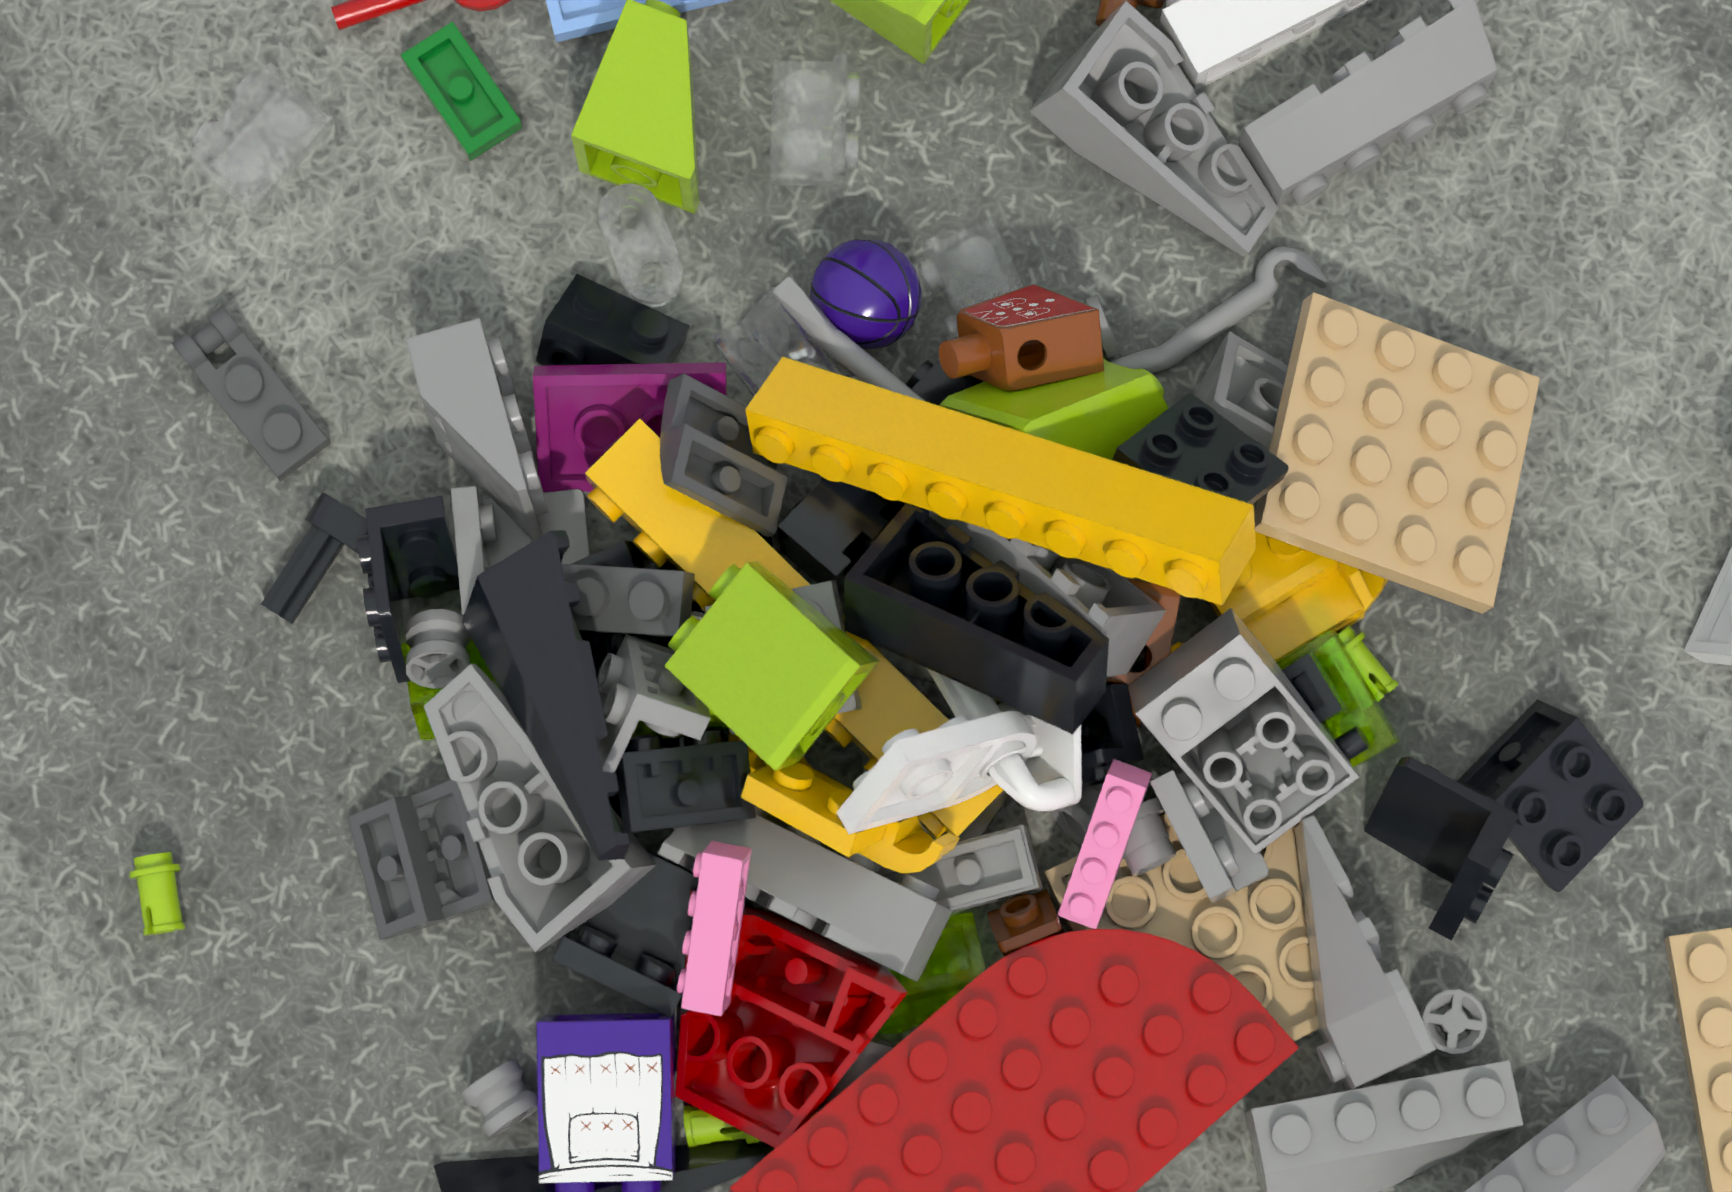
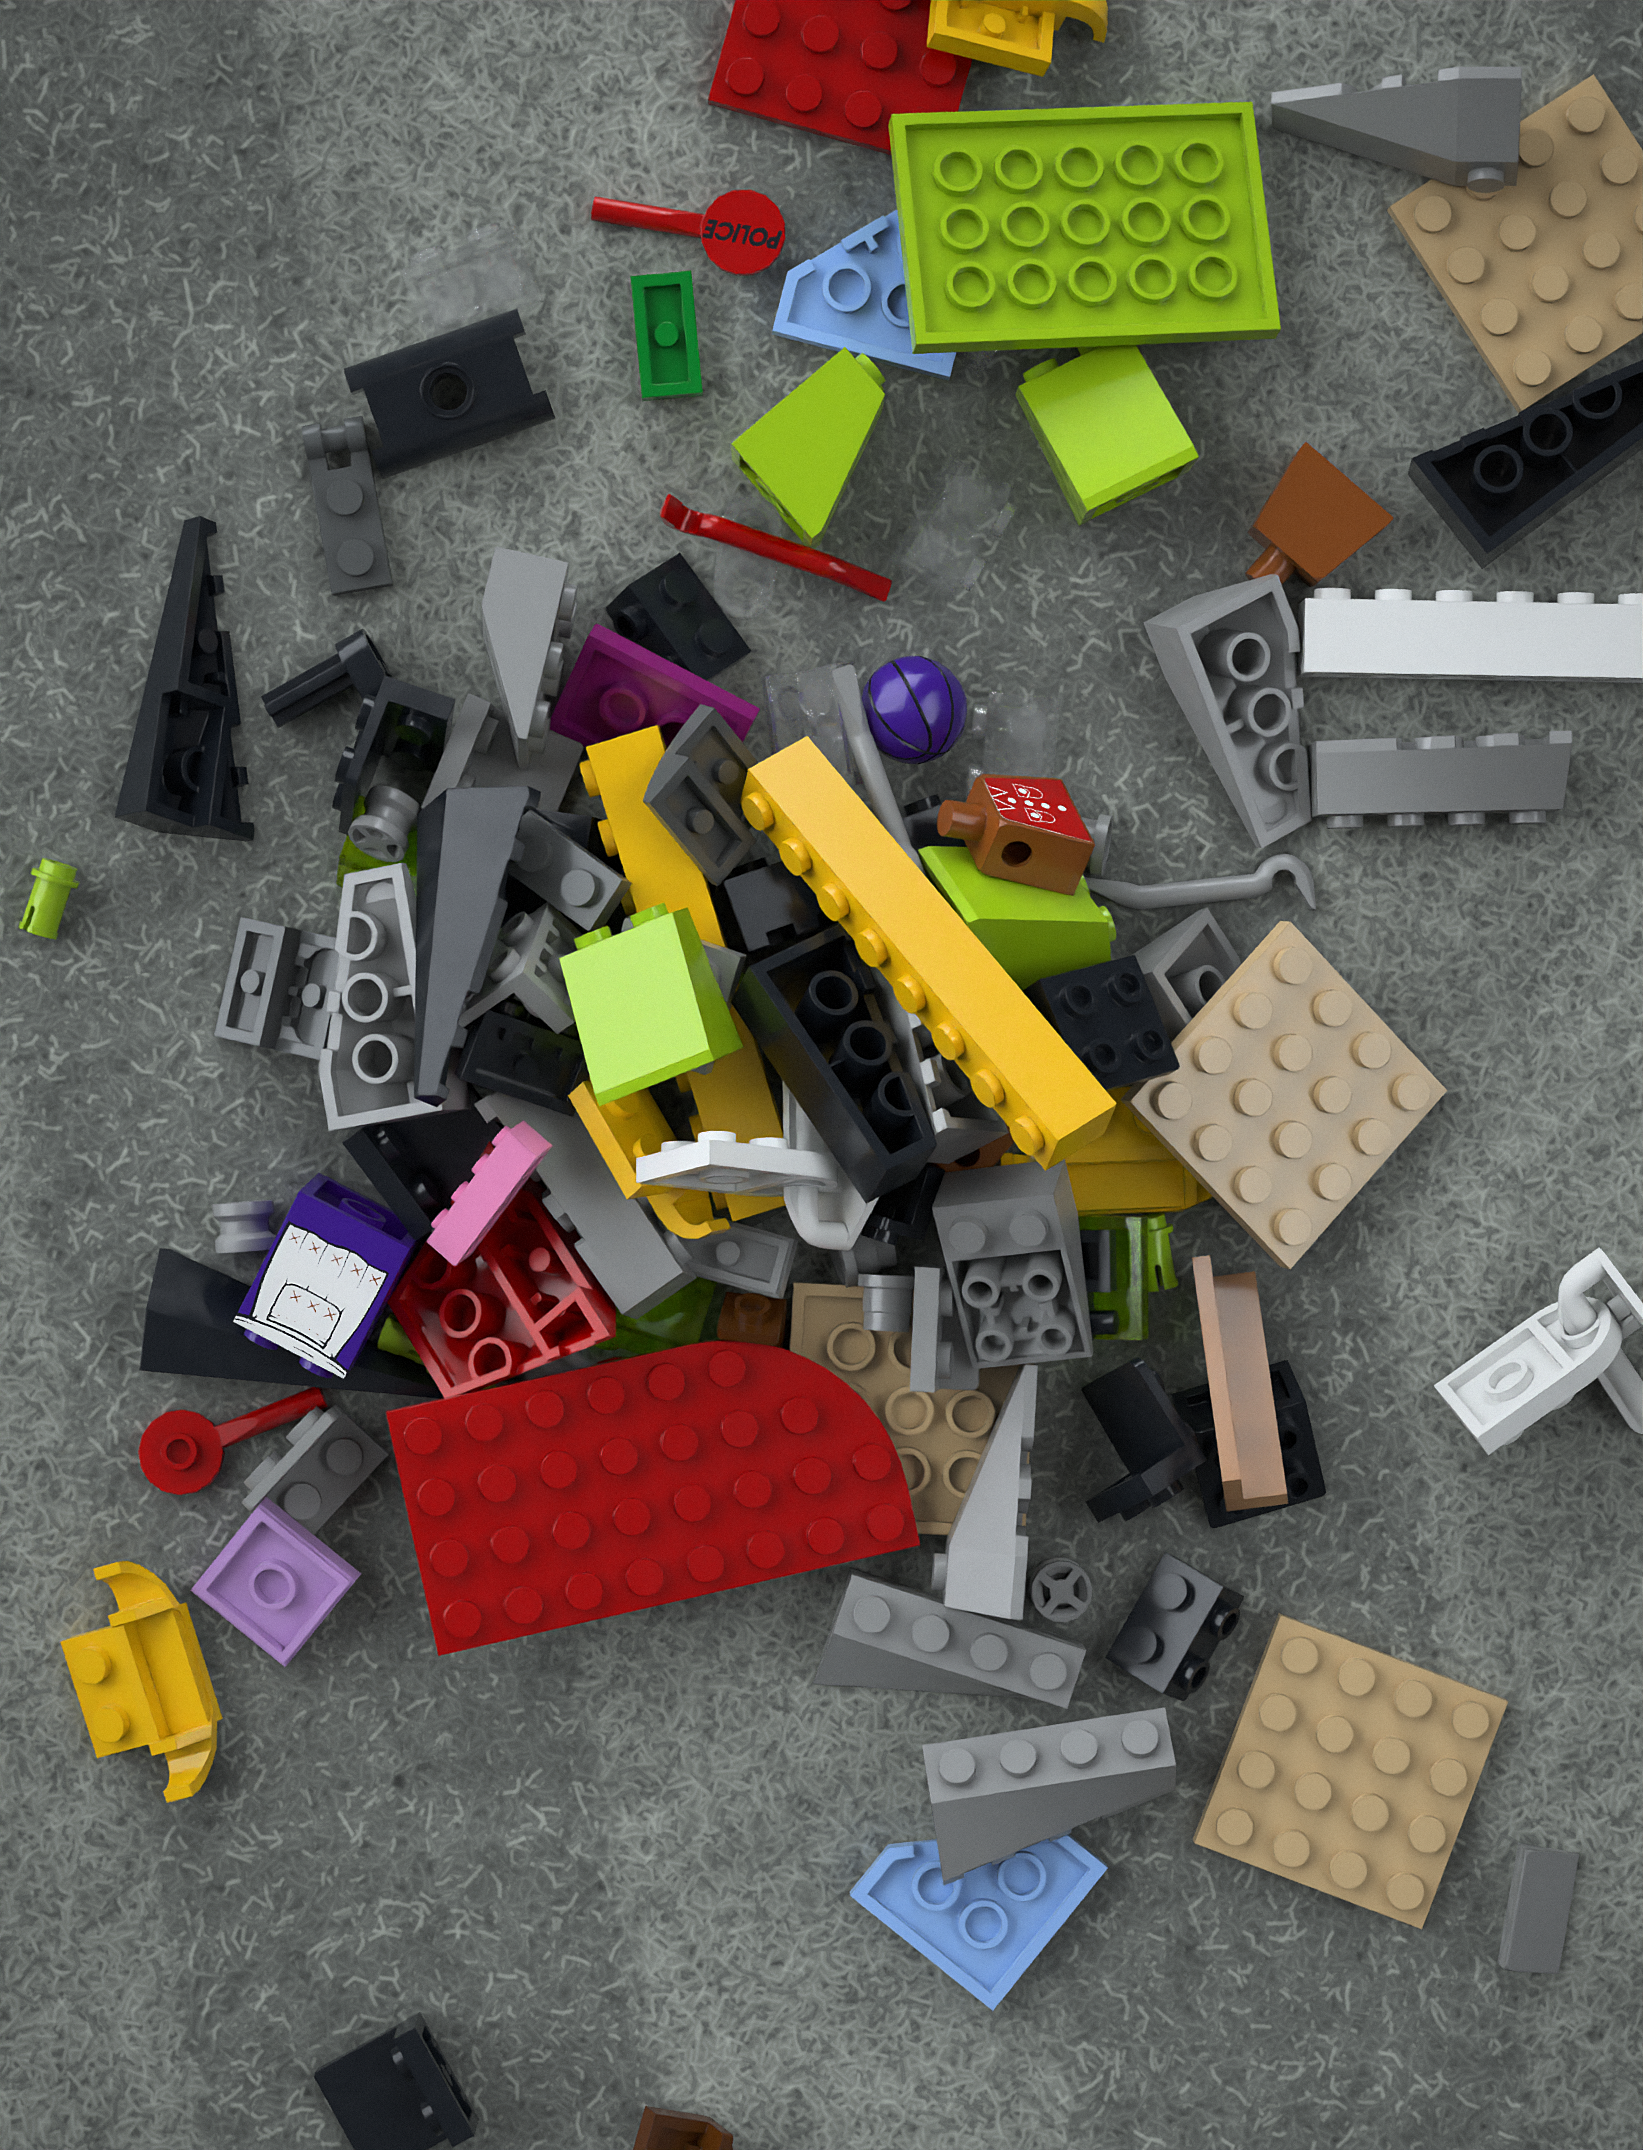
camera: 30 degrees right, 10 degrees up
bright pink piece [1057,759,1152,930] -> none
none -> black wedge [115,516,254,842]
none -> black piece [344,308,556,479]
none -> red piece [660,494,892,602]
none -> black bracket [1105,1552,1244,1701]
none -> medium nougat fence [1192,1255,1288,1512]

